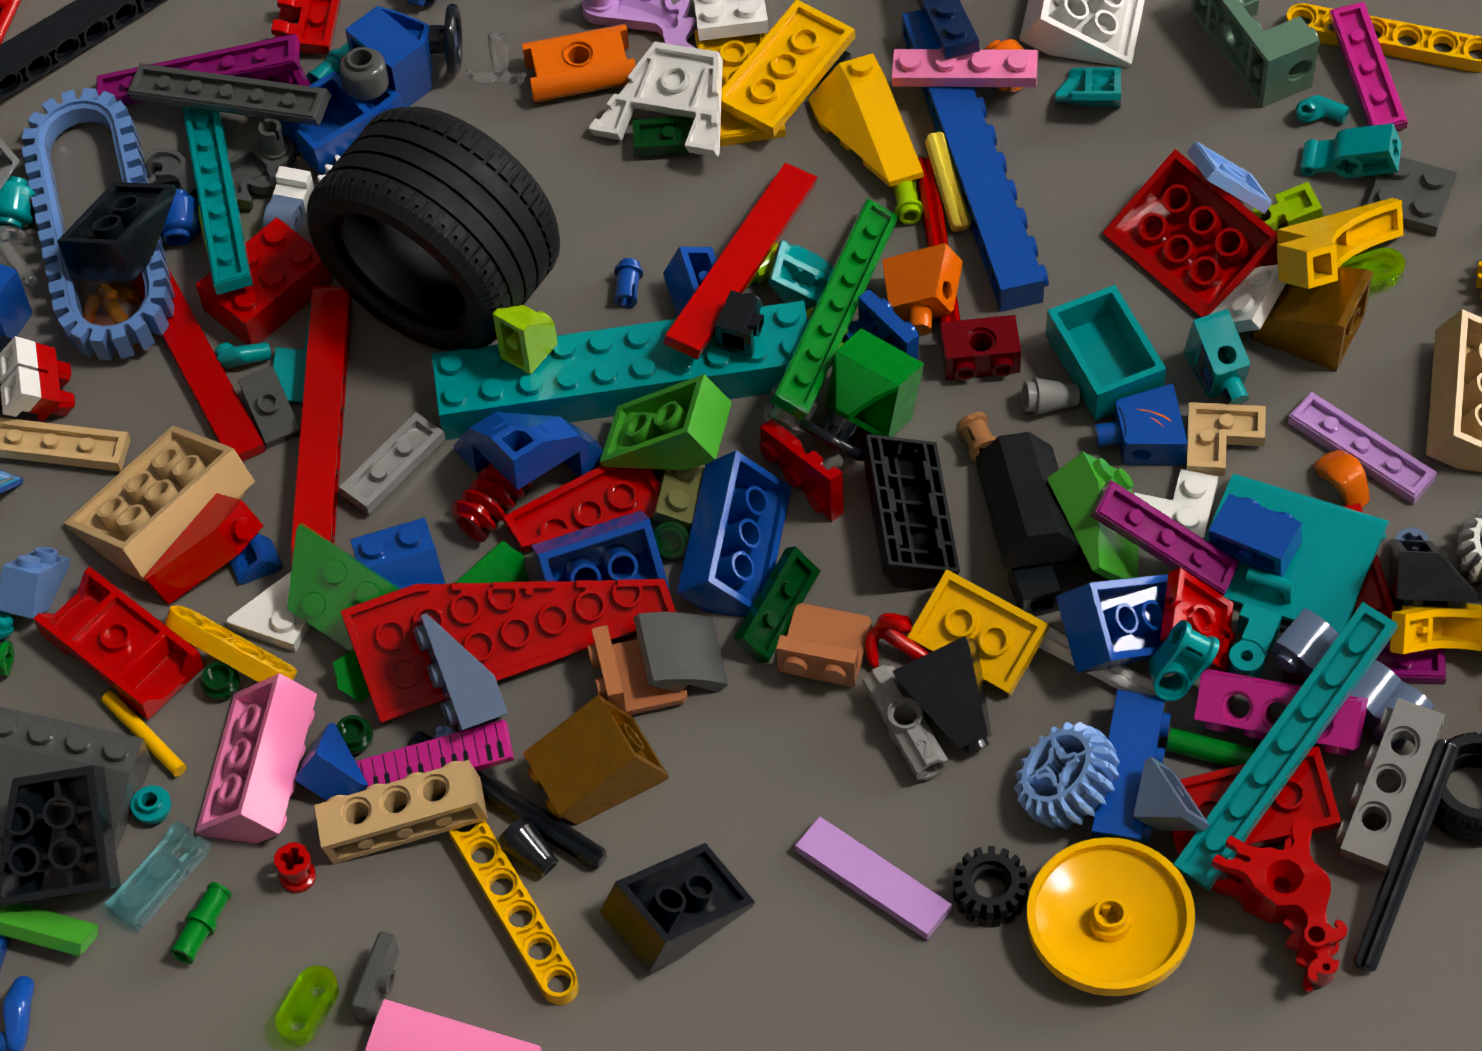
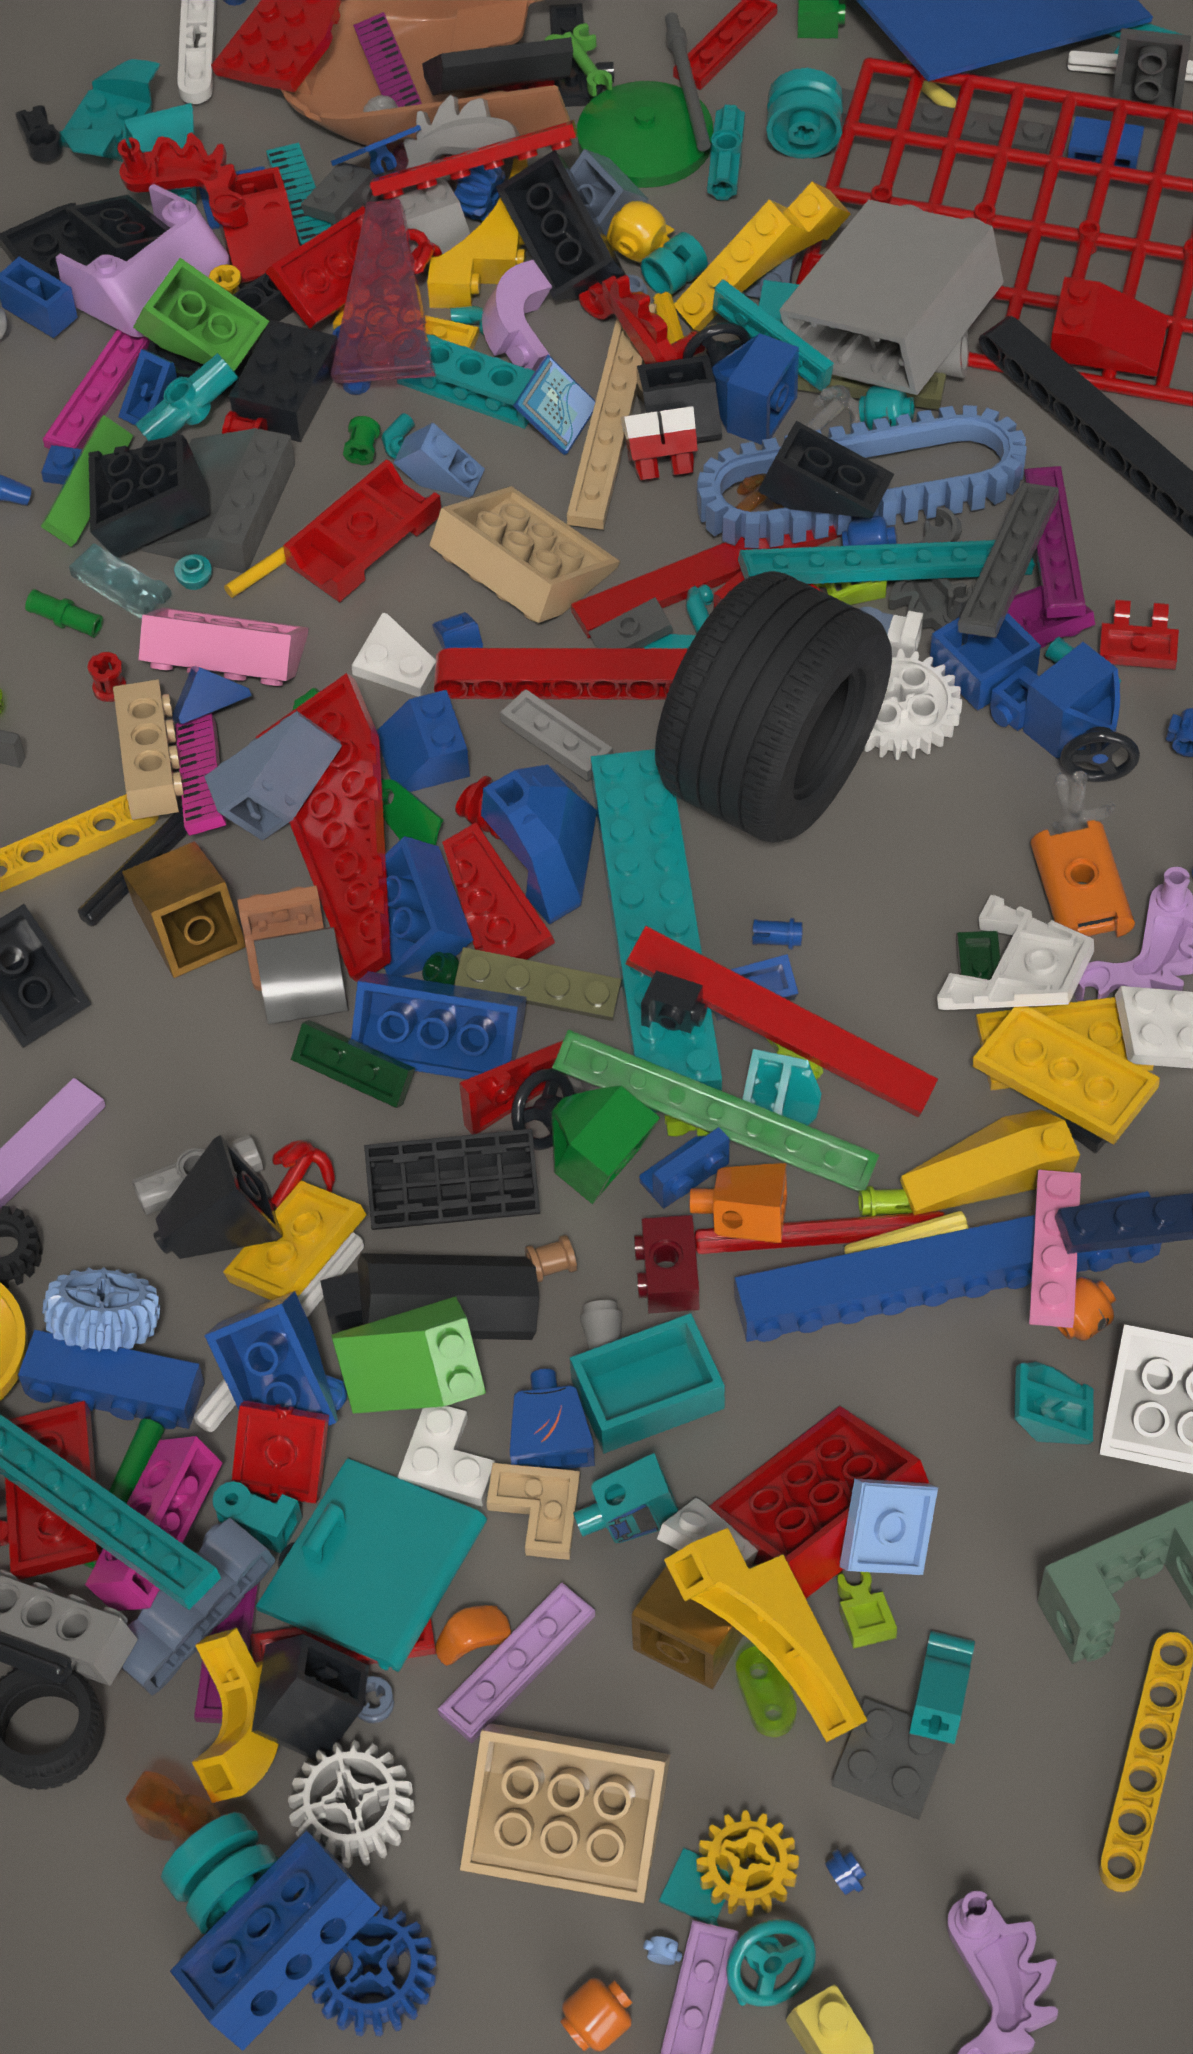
camera: 90 degrees right, 0 degrees up
red slope [143,493,264,604] -> none
yellow beam [164,605,297,682] -> none
dark green plate [200,662,240,700] -> none
green wing [287,523,401,651] -> none
dark green plate [336,715,373,754] -> none
dark grey head [340,47,389,101] -> none
lime slope [493,305,558,375] -> none
black cone [499,817,559,878] -> none
bright green slope [600,374,732,470] -> none
nougat bracket [776,603,872,688] -> none
magenta tile [1090,480,1239,595] -> none
sand blue slope [1133,756,1210,831] -> none
teal piece [1148,620,1220,701] -> none
blue brick [1209,494,1302,577] -> none
teal arm [1295,95,1350,124] -> none
dark pink tile [1329,2,1408,130] -> none

